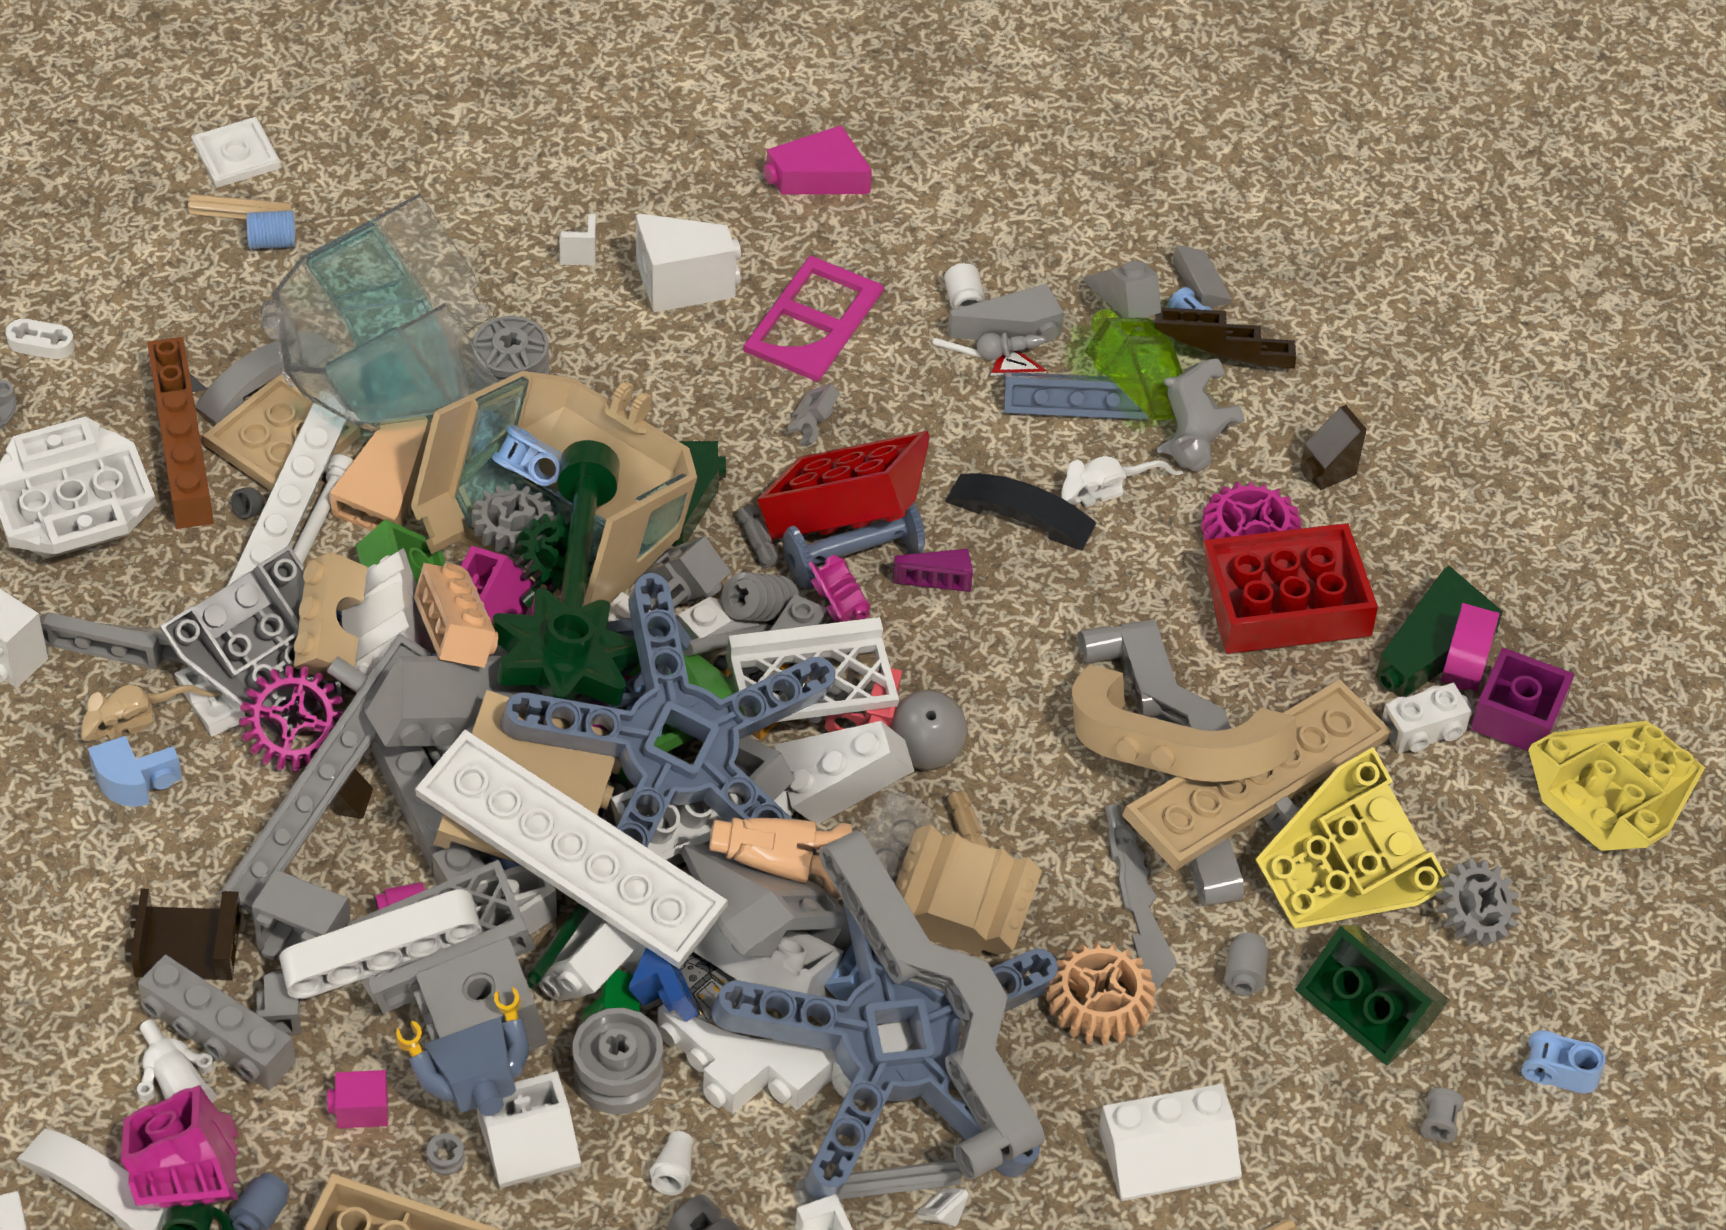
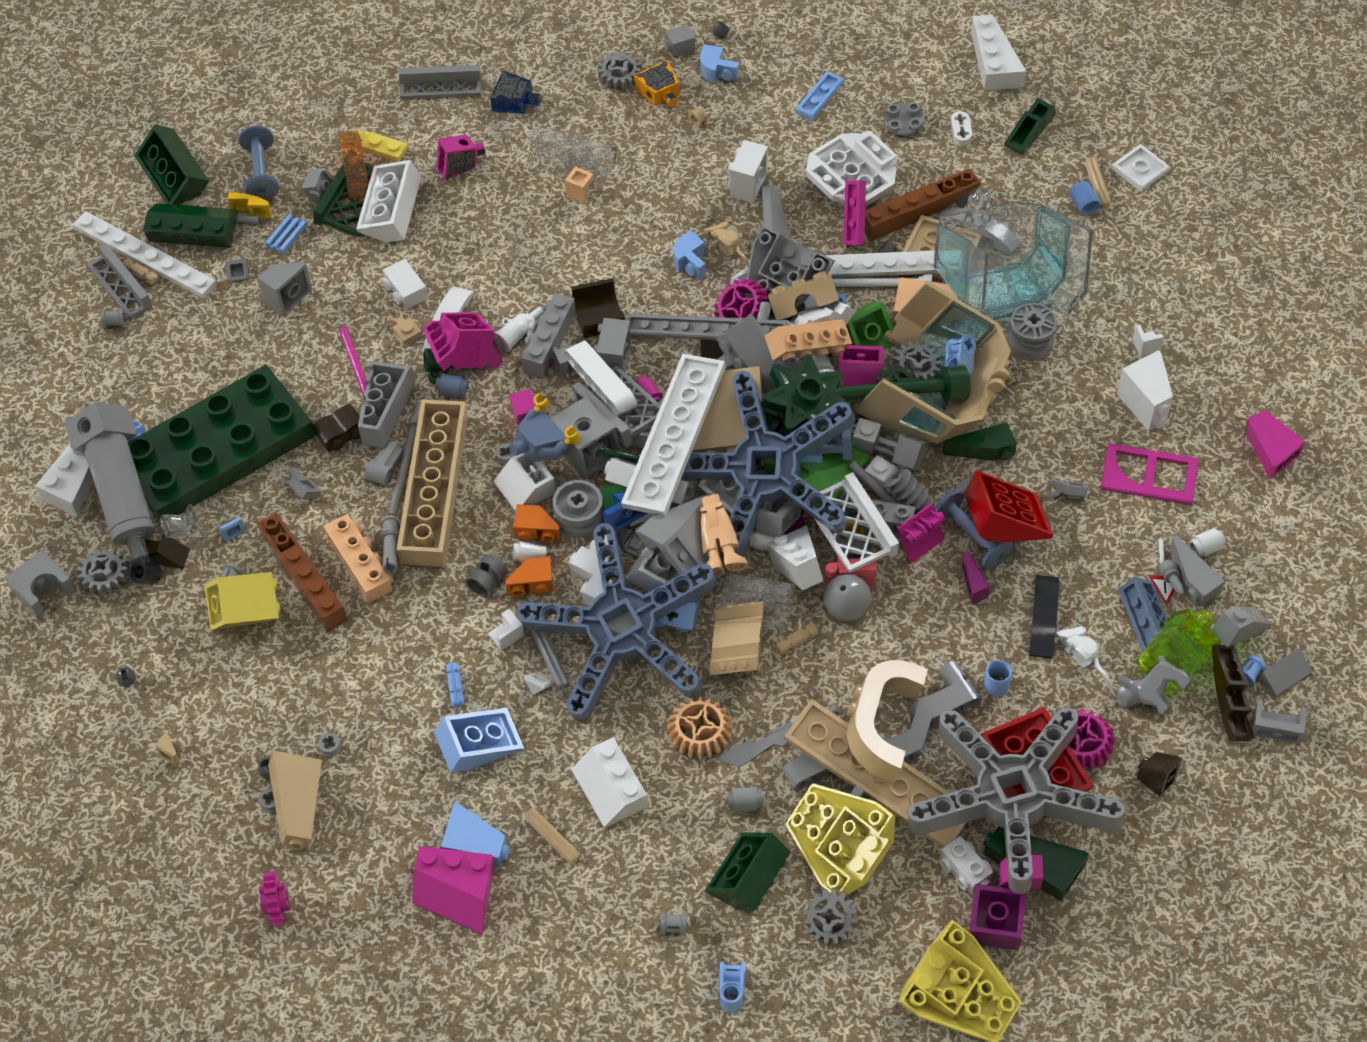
camera: 80 degrees right, 5 degrees up
light grey beam [819,830,1045,1180] -> none
none -> orange slope [505,557,553,597]
none -> orange slope [514,504,561,543]
none -> dark pink plate [843,180,866,245]
none -> light grey beam [908,708,1125,894]
none -> light blue piece [984,660,1012,696]
none -> dark green slope [1004,98,1056,154]
none -> light grey panel [1252,701,1307,744]

